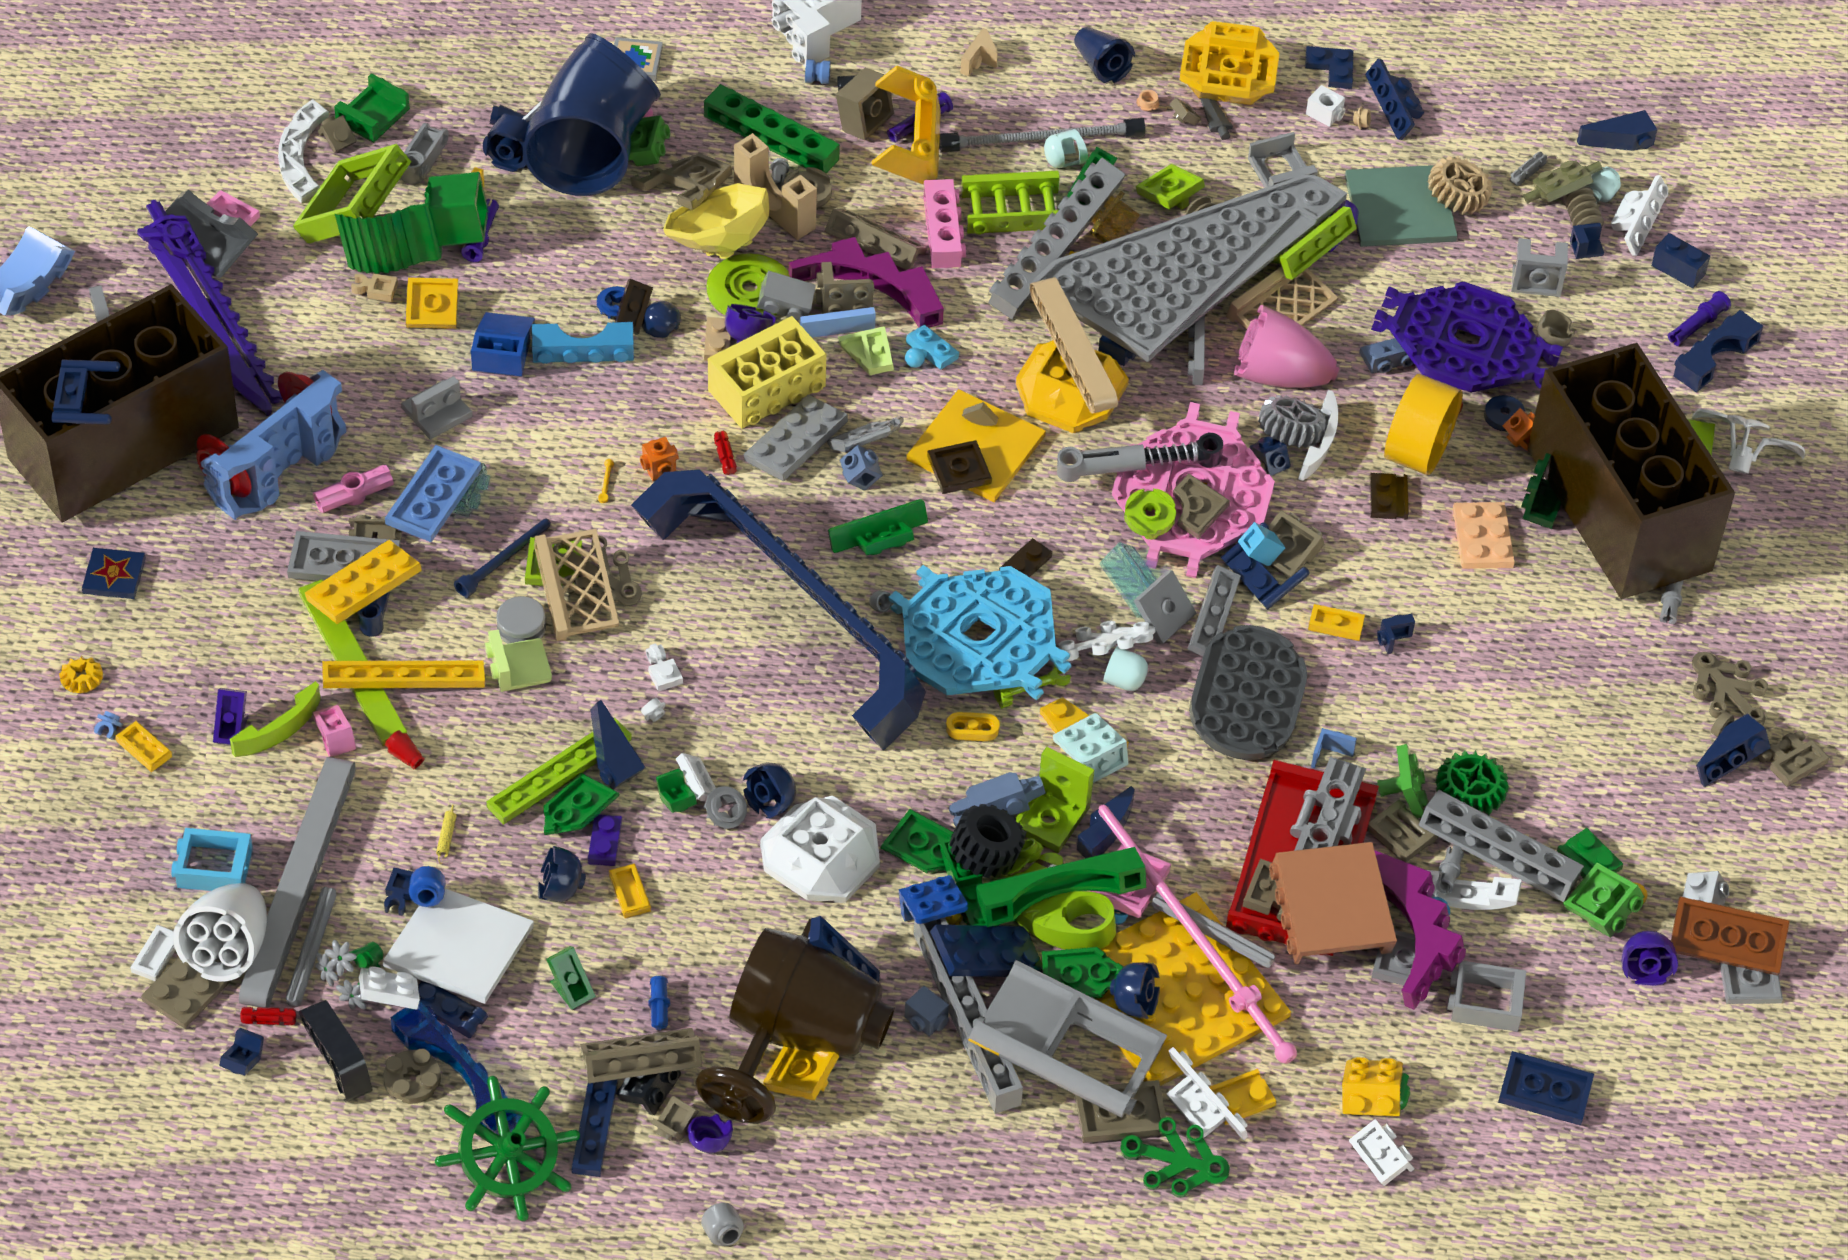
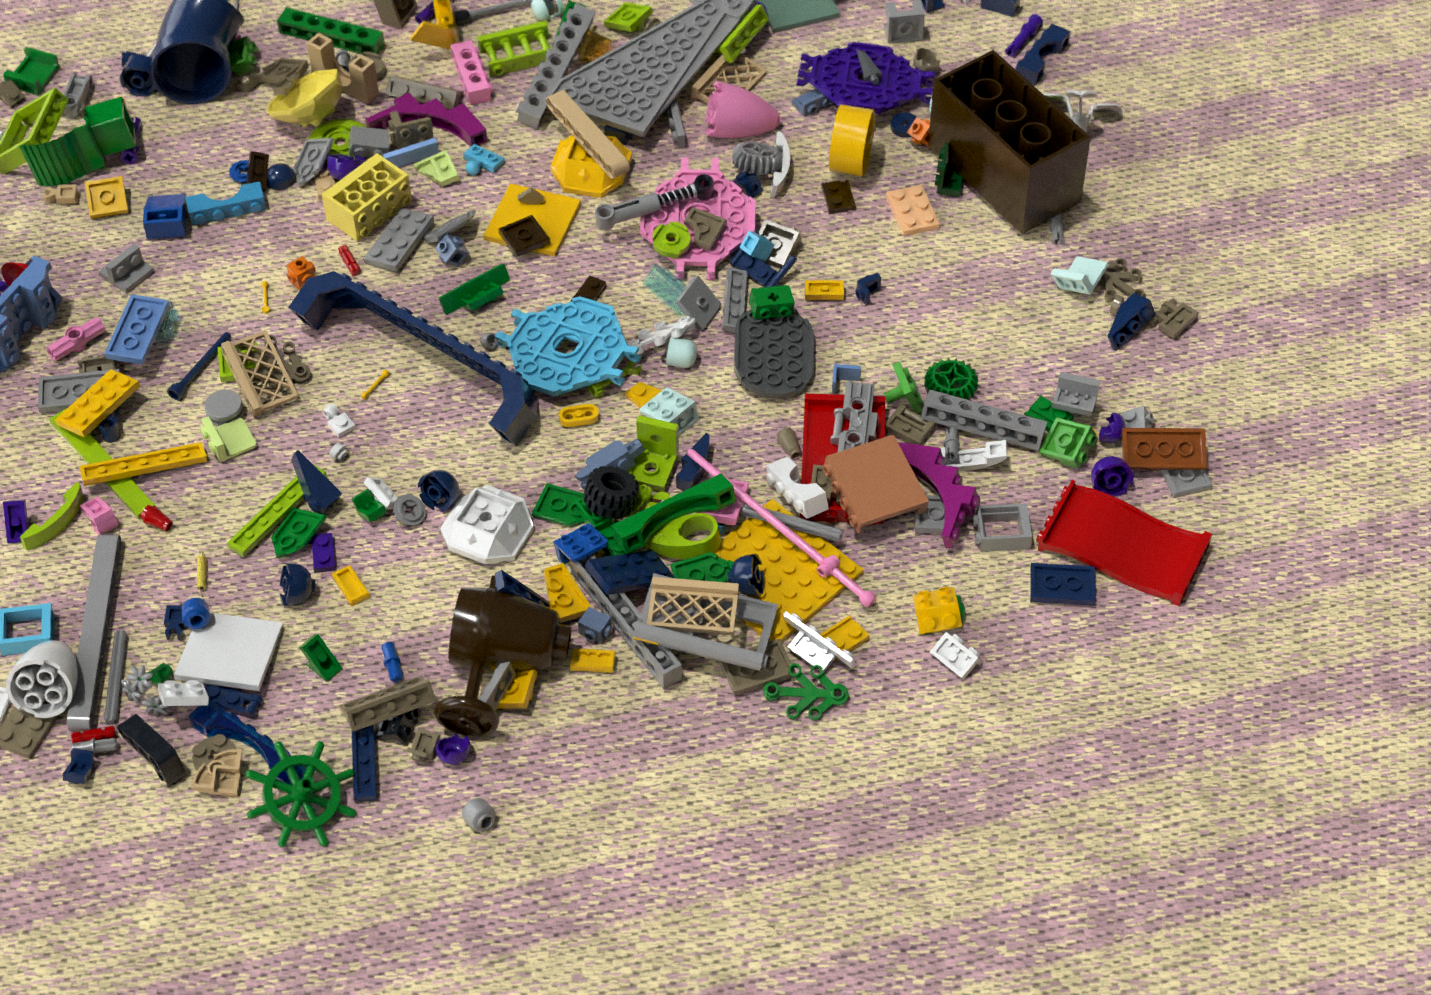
camera: 10 degrees left, 0 degrees up
none -> light grey axle [71,738,118,756]
none -> tan brick [191,749,242,797]
none -> light grey tile [293,138,334,187]
none -> yellow hinge [361,370,390,400]
none -> light grey hinge [479,662,516,709]
none -> yellow wing [544,563,592,623]
none -> yellow plate [570,648,616,673]
none -> tan fence [647,577,739,635]
none -> green brick [749,285,795,319]
none -> white arch [766,456,829,519]
none -> dark tan cone [777,427,802,459]
none -> dark grey bar [856,49,882,85]
none -> red panel [1036,480,1212,606]
none -> light aqua bracket [1051,256,1109,295]
none -> light grey bracket [1052,372,1100,417]
none -> dark purple hair [1099,412,1125,443]

